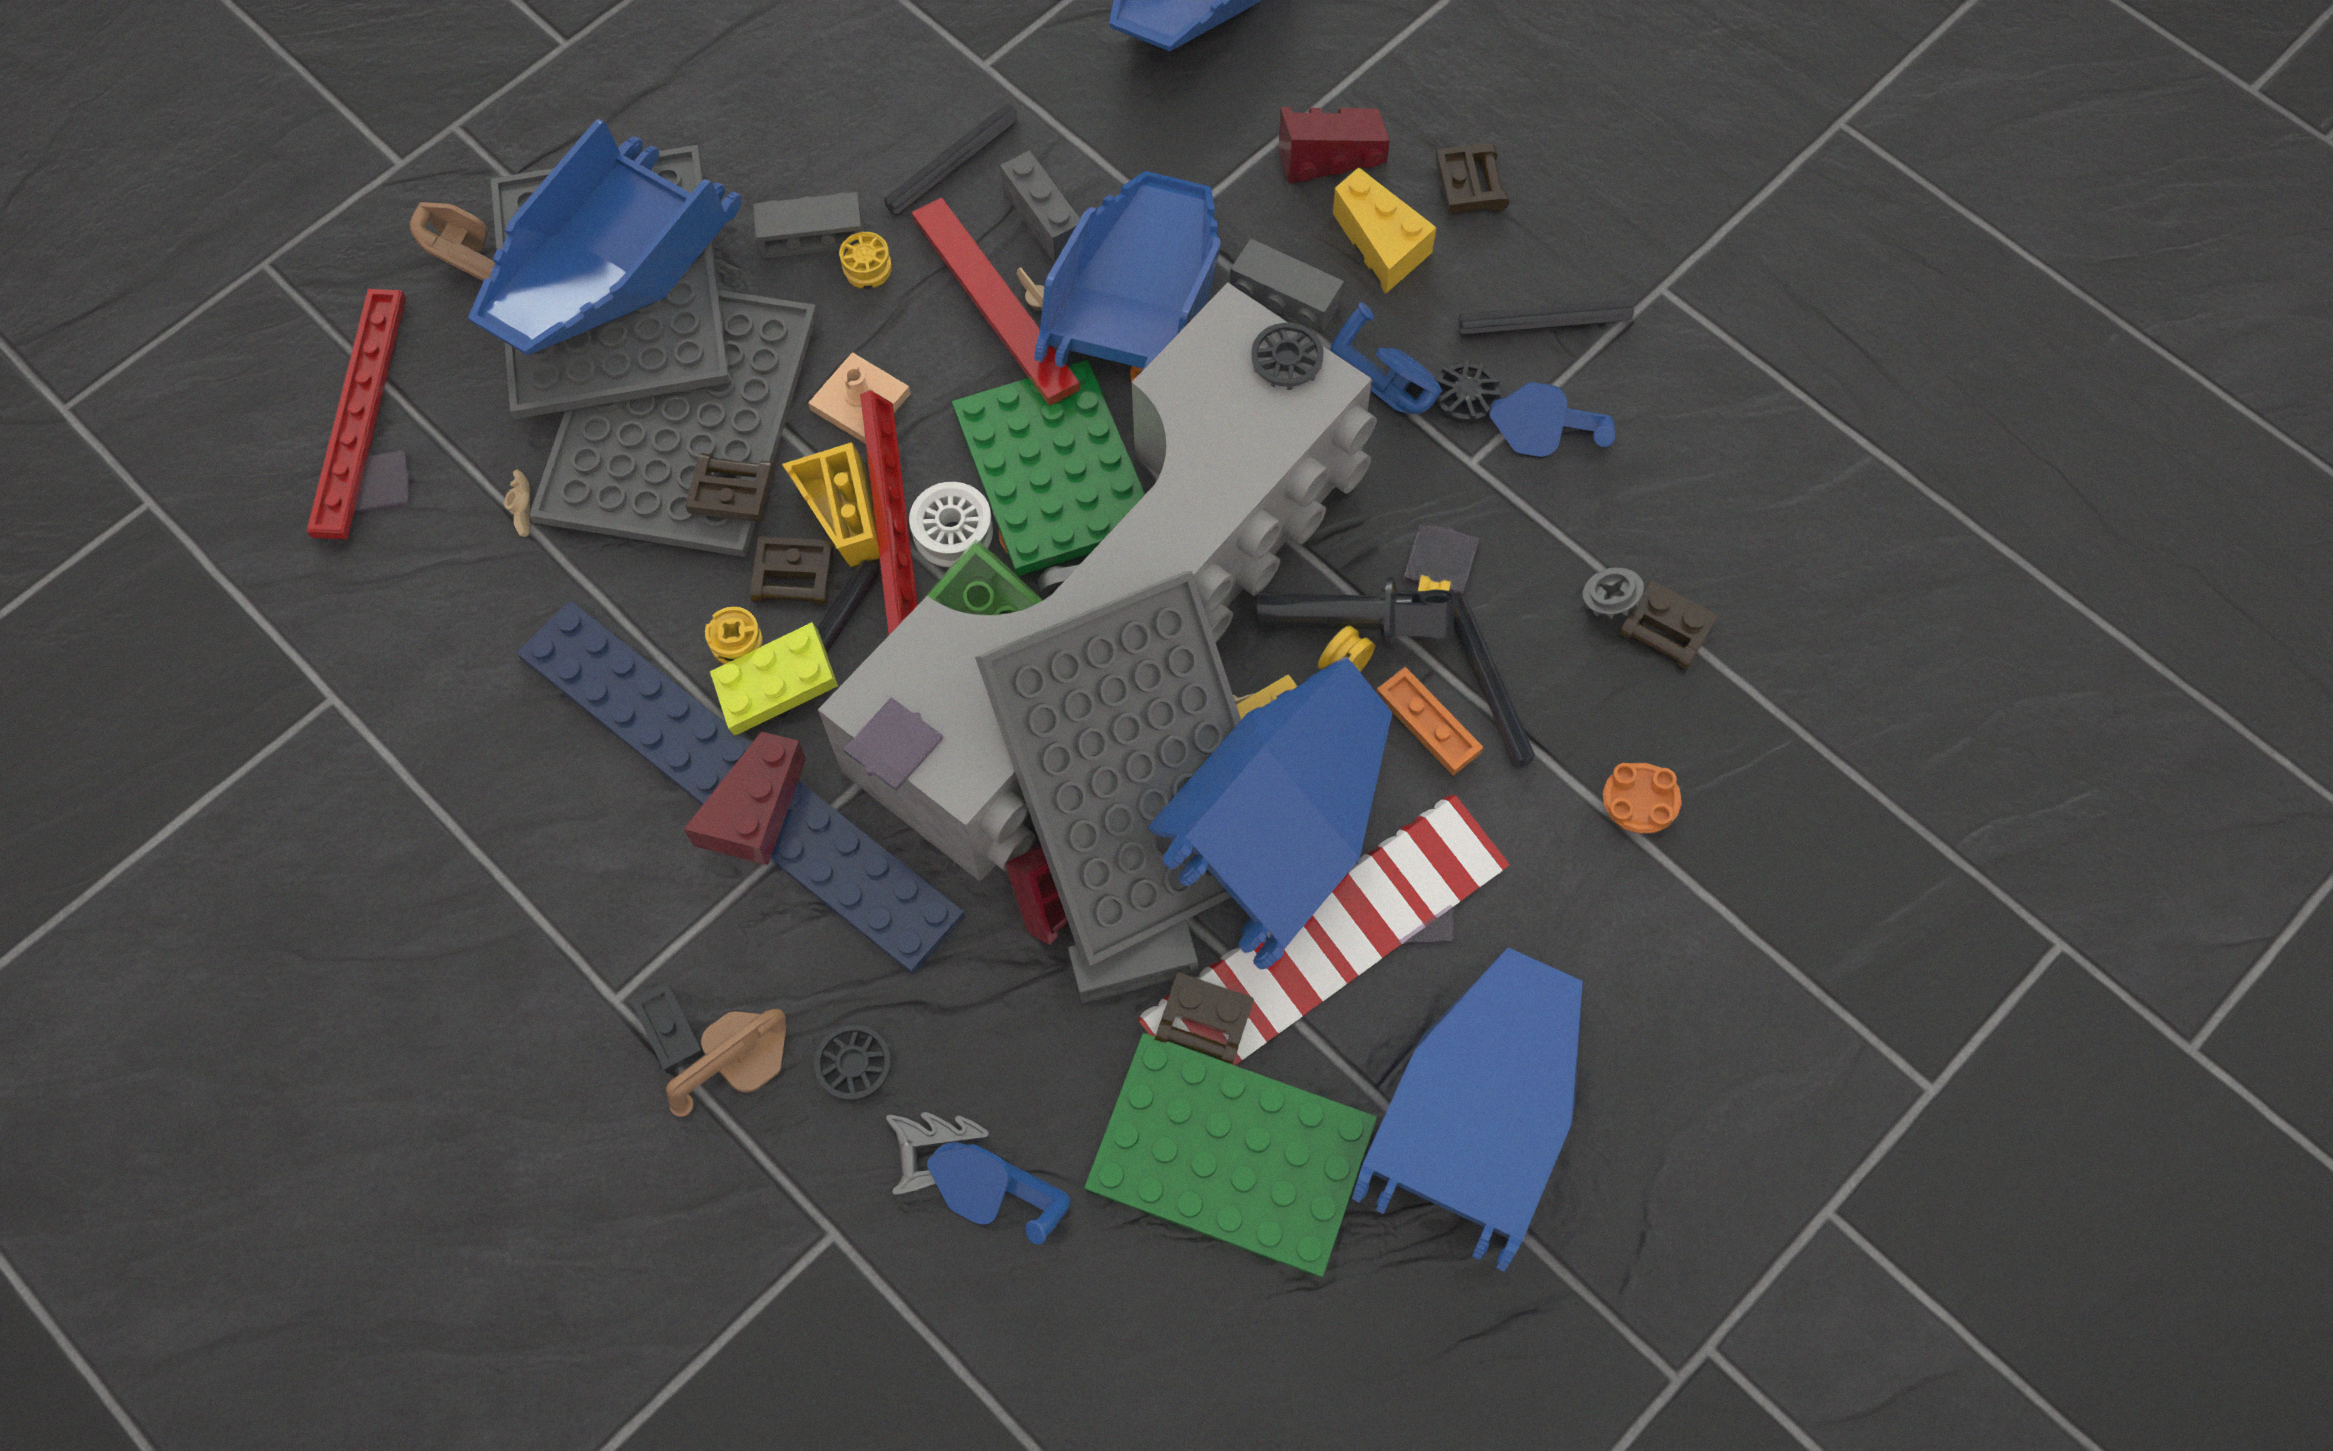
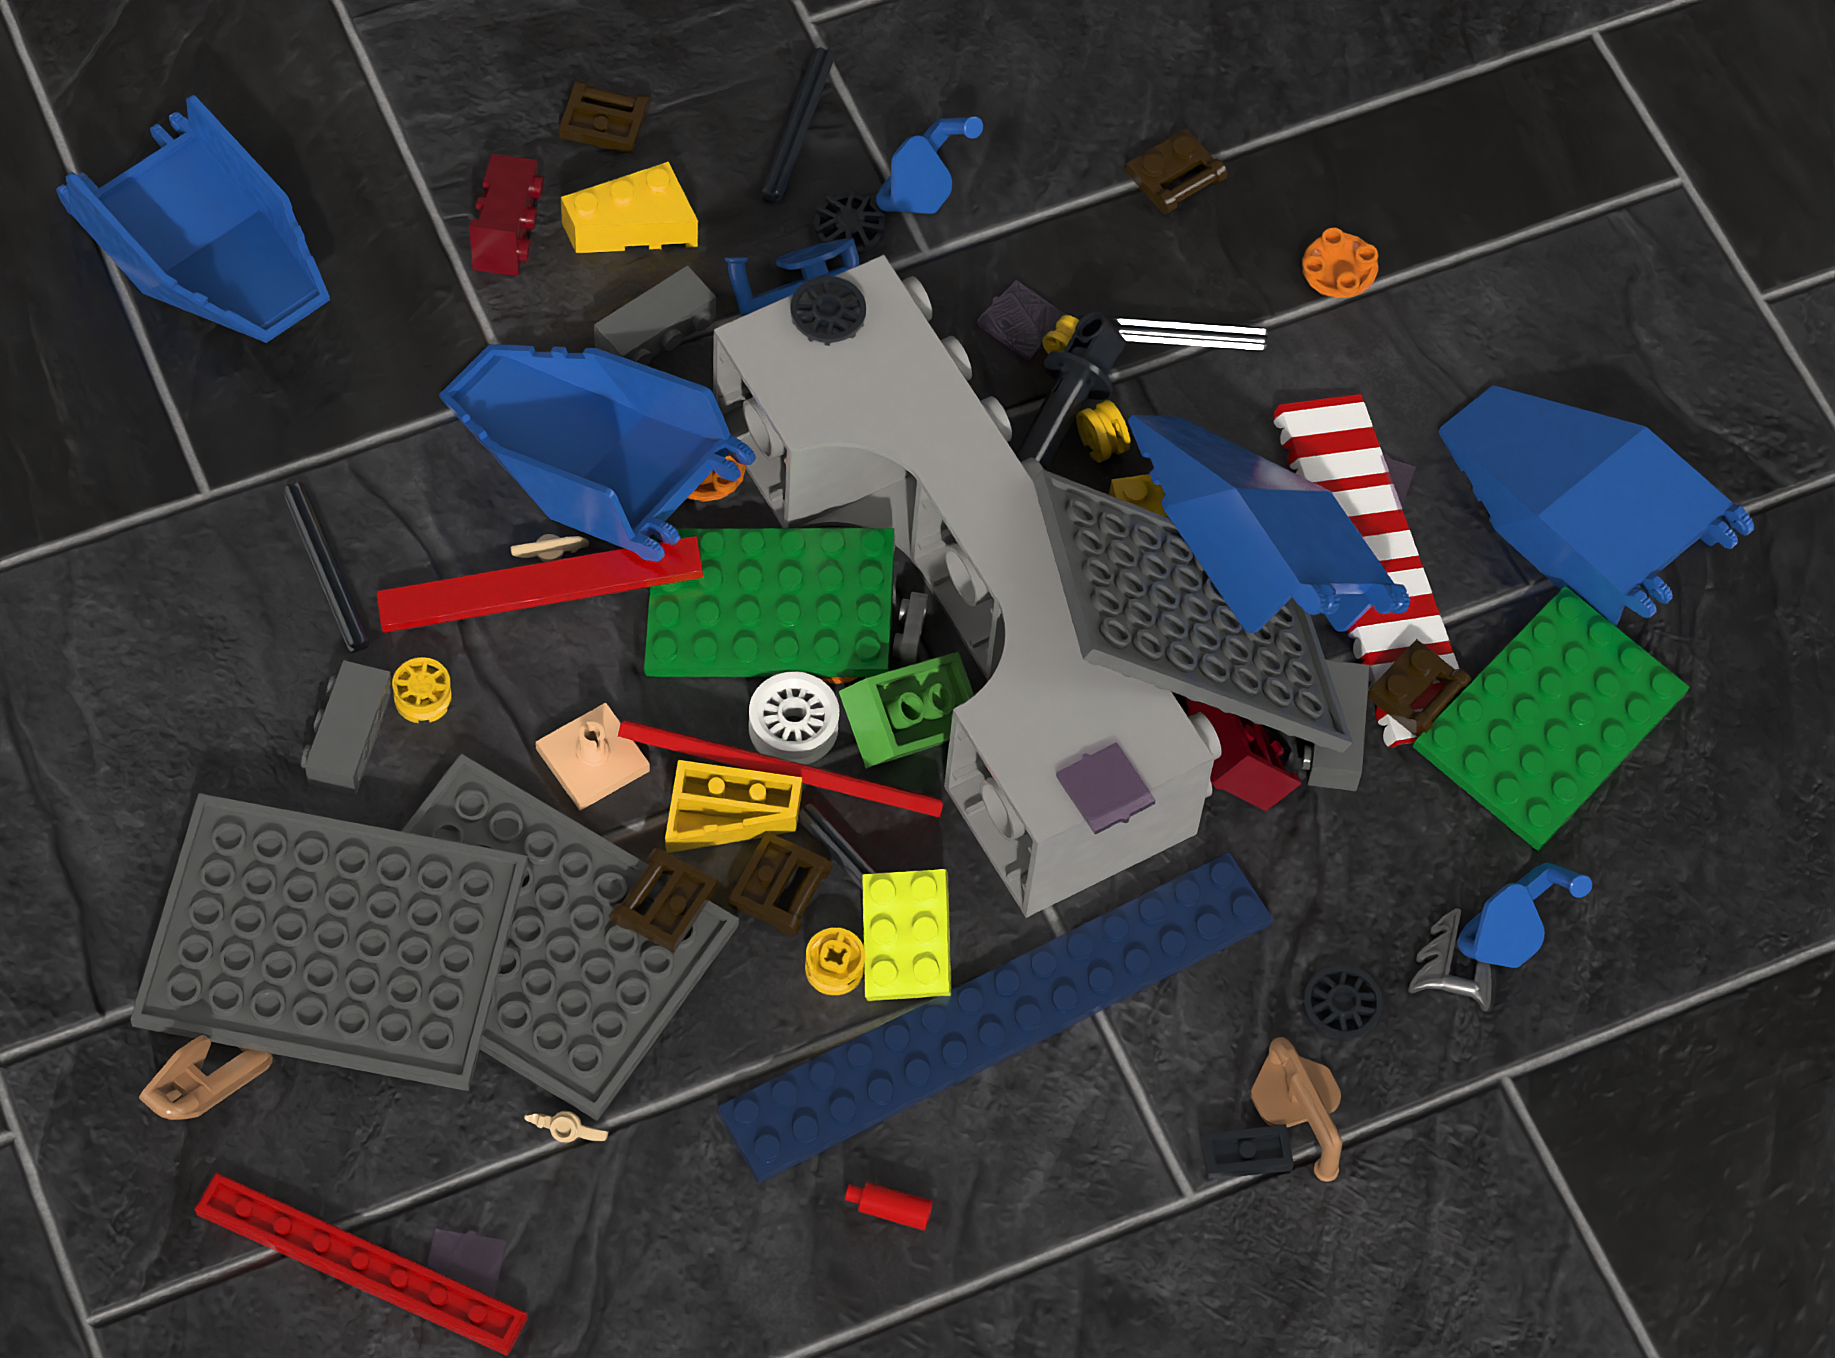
camera: 75 degrees left, 5 degrees down
blue windscreen [468,119,742,356] -> none
dark red wedge [684,732,806,865] -> none
dark grey brick [1000,150,1080,262] -> none
orange plate [1376,667,1483,776] -> none
dark grey gear [1583,568,1645,619] -> none
none -> red cylinder [845,1181,934,1231]

